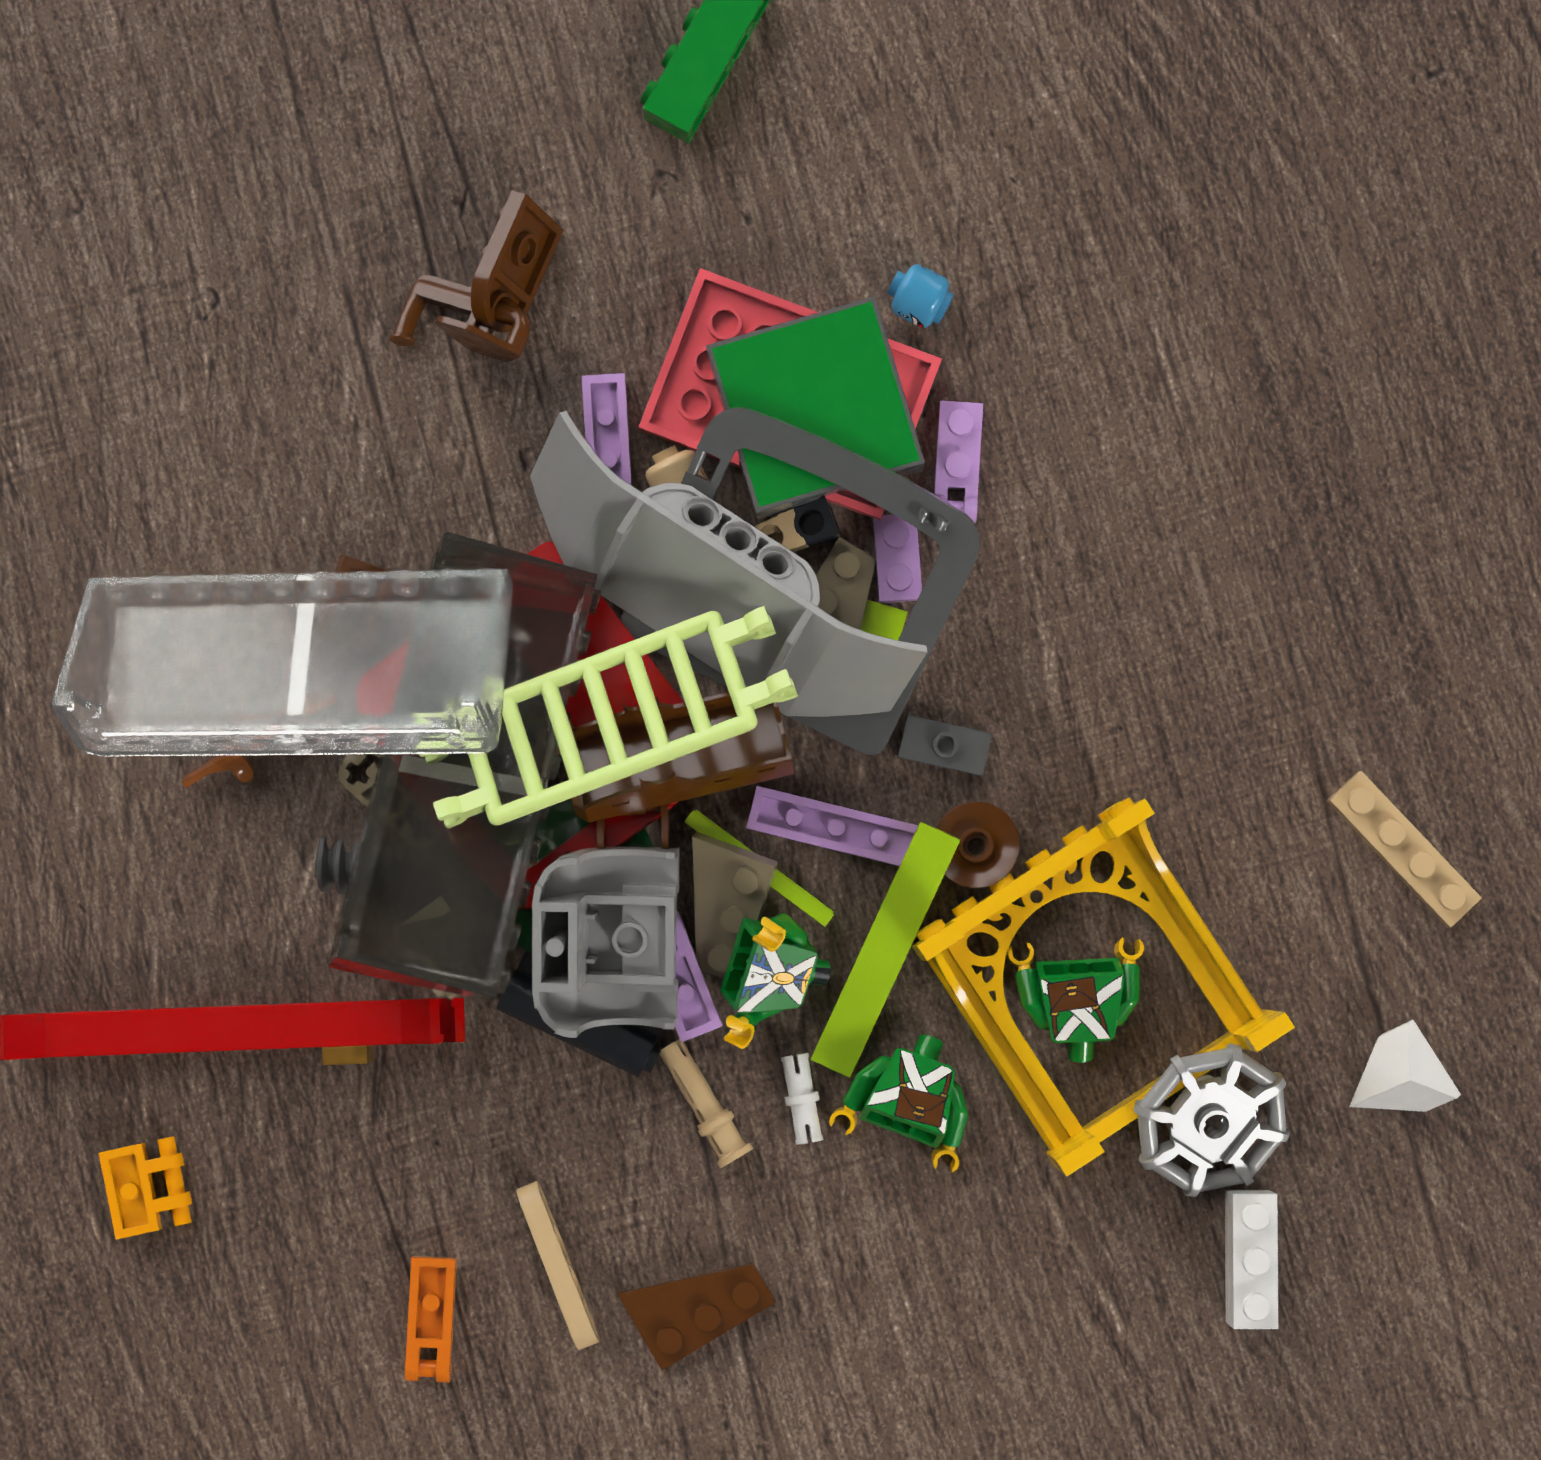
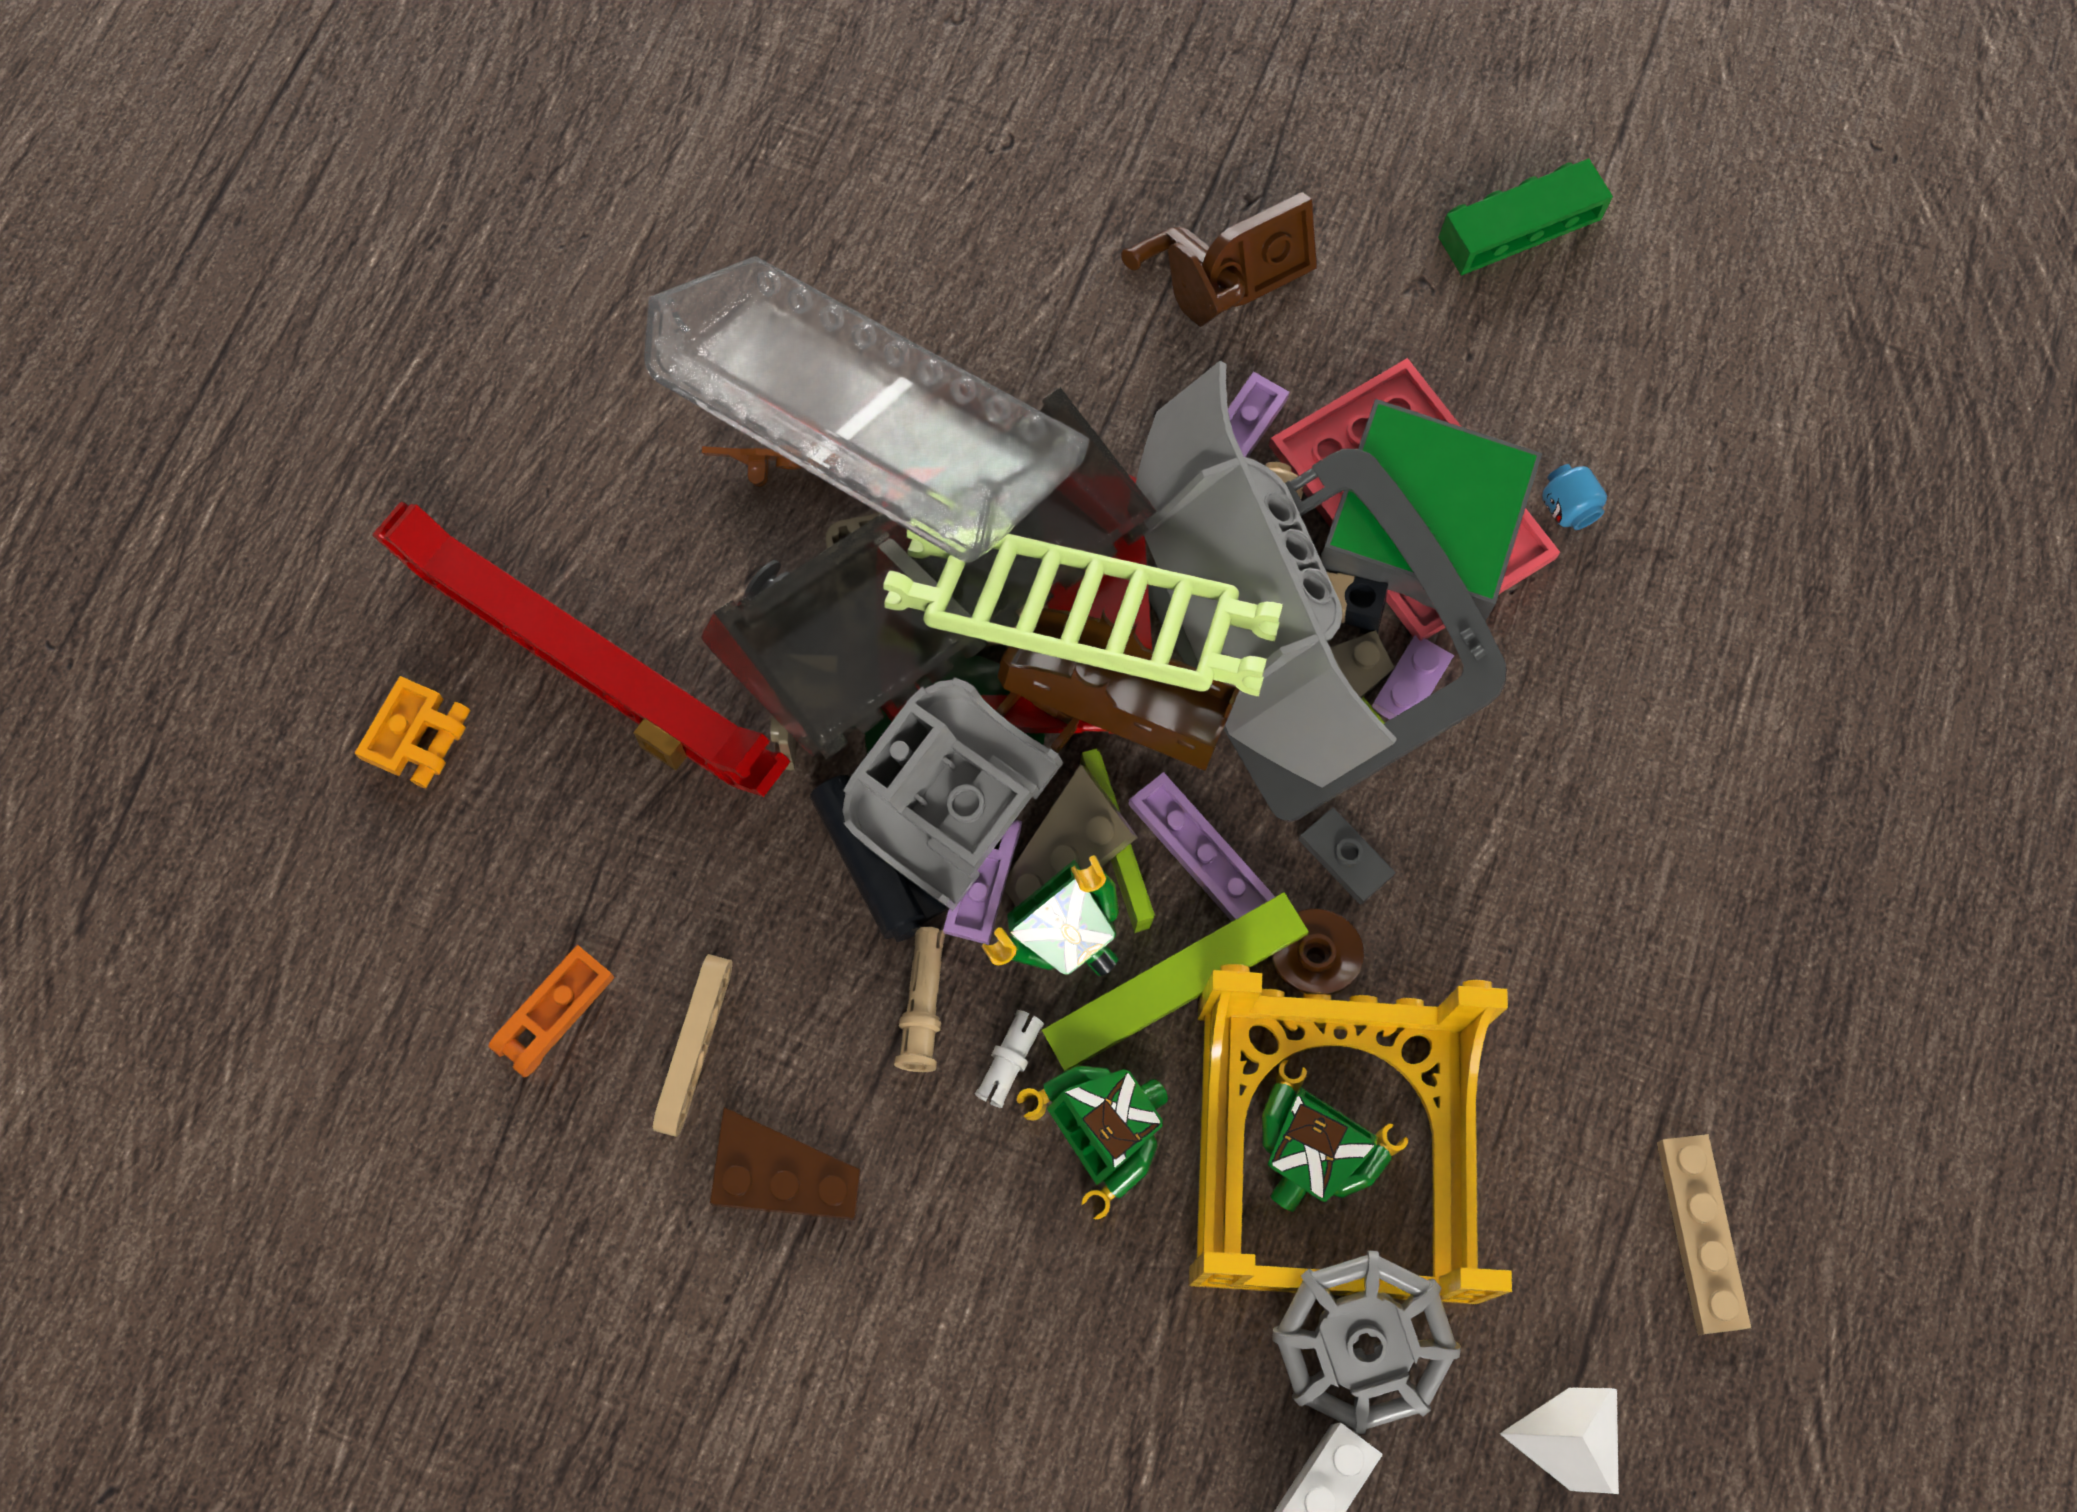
camera: 30 degrees right, 15 degrees down
lavender plate [934,401,983,523] -> none

